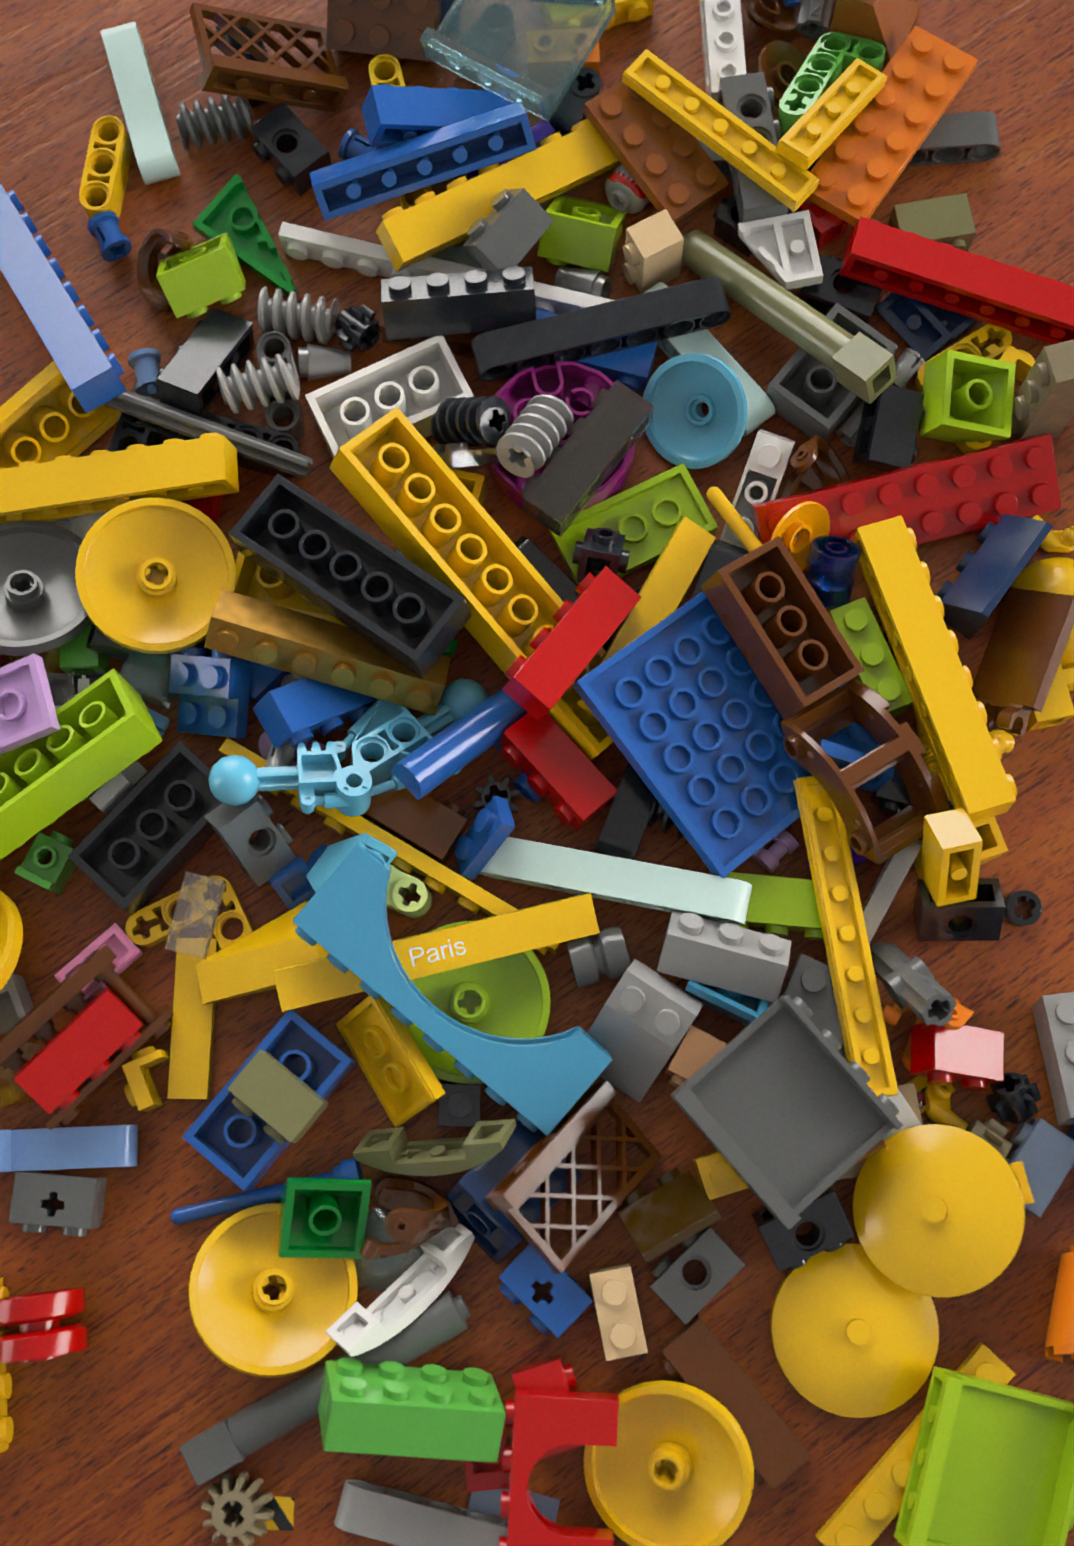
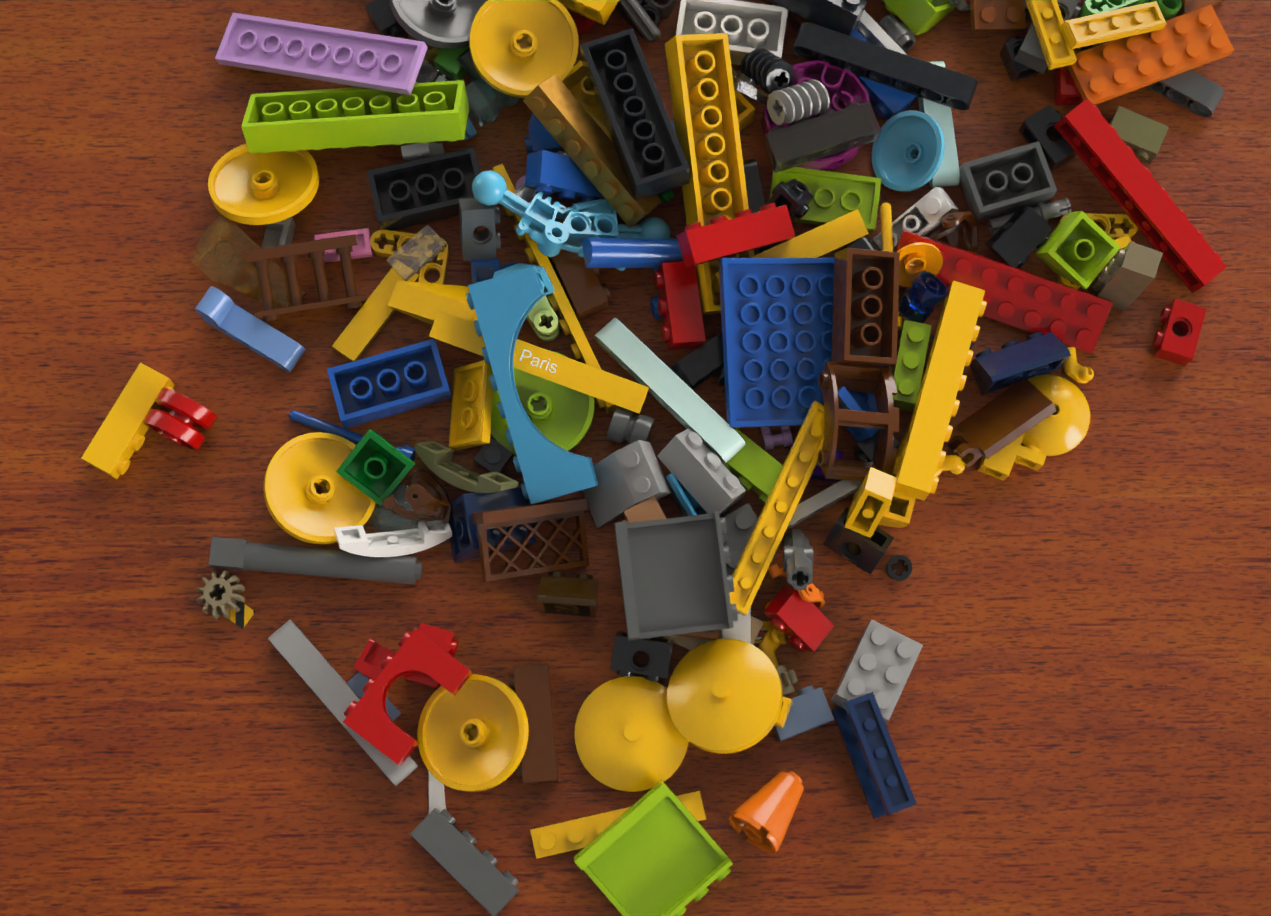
camera: 25 degrees right, 0 degrees up
dark grey brick [9,1171,107,1236] -> none
bright green brick [14,830,76,896] -> none
red brick [14,986,142,1115] -> none
yellow bracket [122,1046,170,1112] -> none
blue plate [169,647,251,738] -> none
olive brick [227,1049,329,1144] -> none
bright green brick [318,1358,506,1463] -> none
blue plate [454,795,515,880] -> none
black gear [473,775,521,814] -> none
blue brick [498,1243,593,1338] -> none
tan brick [589,1263,648,1361] -> none
tan brick [622,209,684,294] -> none
dark grey brick [648,1226,745,1325] -> none
olive brick [681,230,897,404] -> none
yellow brick [692,1151,748,1200] -> none
white wing [738,210,823,290] -> none
dark blue slope [875,292,979,362] -> none
black gear [986,1072,1042,1123] -> none

